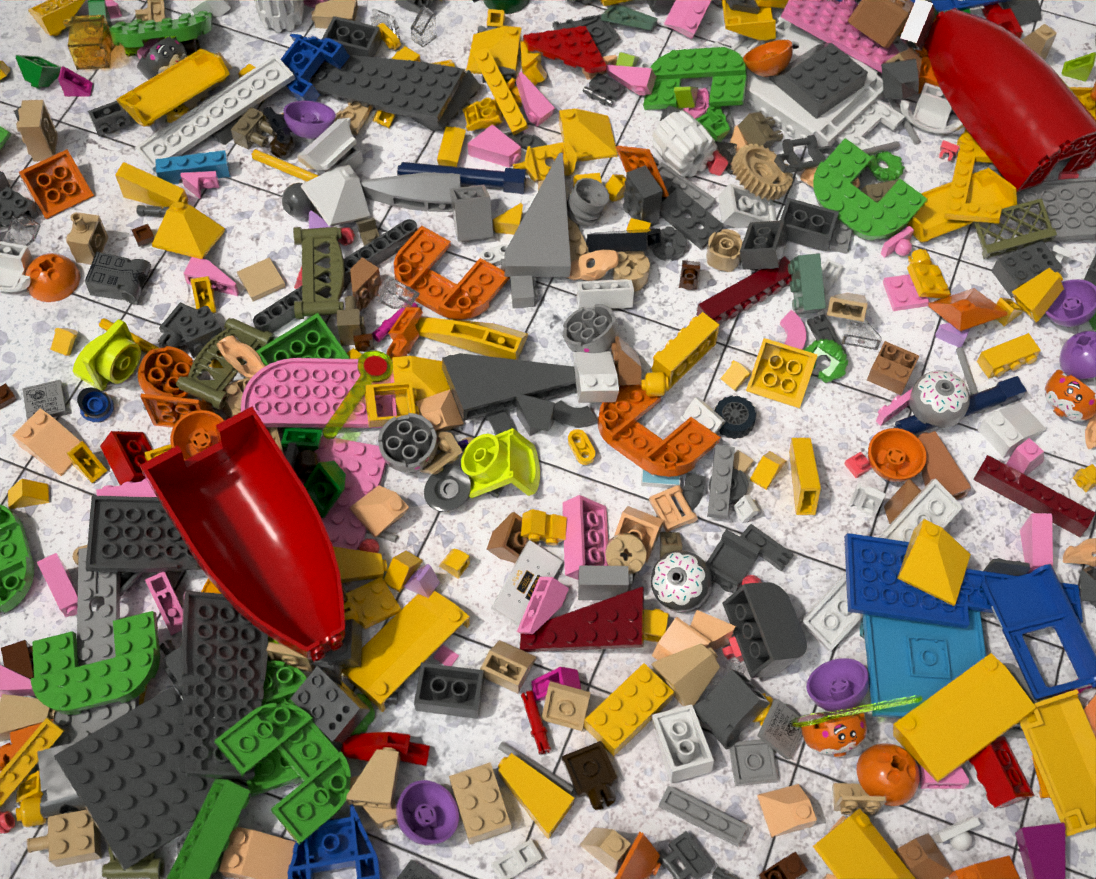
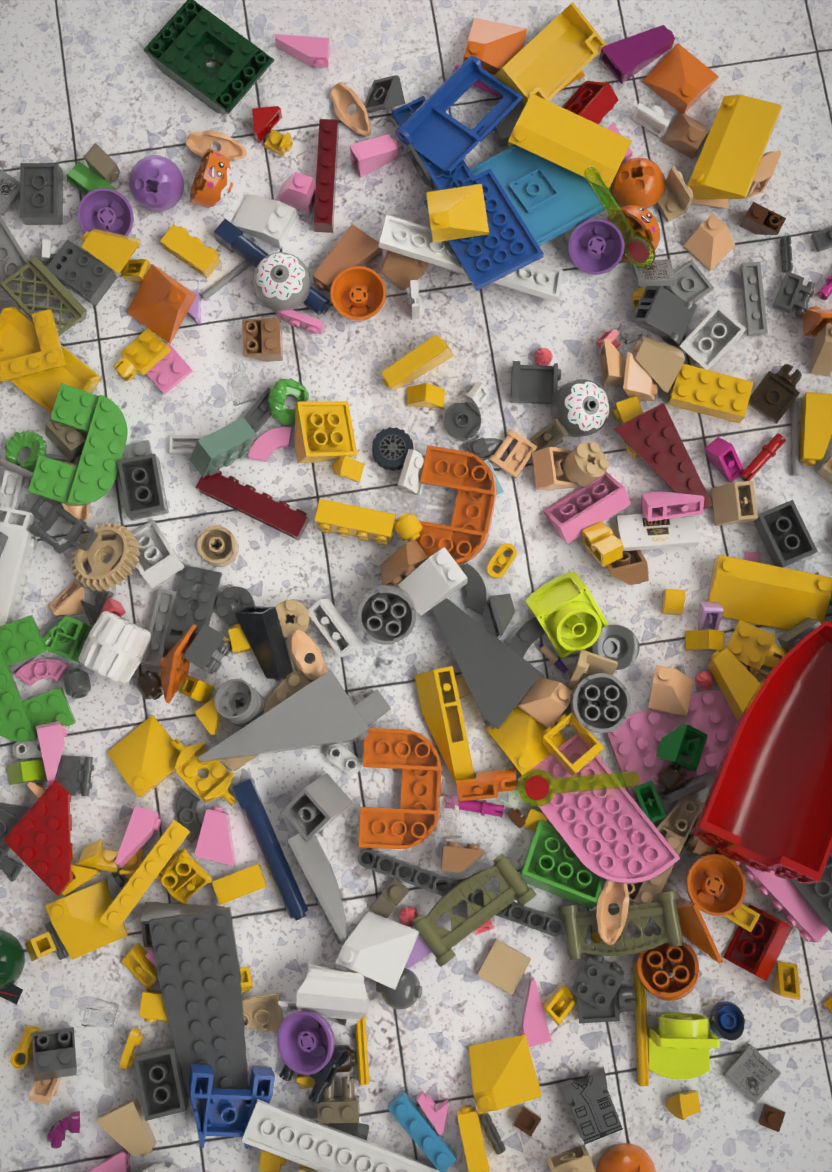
camera: 120 degrees left, 20 degrees up
light nougat slope [12,408,81,476] -> none
dark tan brick [337,296,366,346] -> none
yellow slope [493,203,523,235] -> none
tan tile [542,681,591,731] -> none
light grey brick [578,565,632,601] -> none
lime slope [674,86,698,108] -> none
reddish brown slope [679,260,701,290] -> none
light grey plate [707,445,735,520] -> none
dark grey brick [722,582,807,678] -> none
tan tile [733,450,754,473] -> none
dark tan brick [738,112,783,148] -> none
dark grey brick [740,220,788,270] -> none
dark grey hinge [740,524,794,571] -> none
tan slope [827,292,868,322] -> none
coral tile [844,452,872,478] -> none
bright pink tile [881,226,914,258] -> none

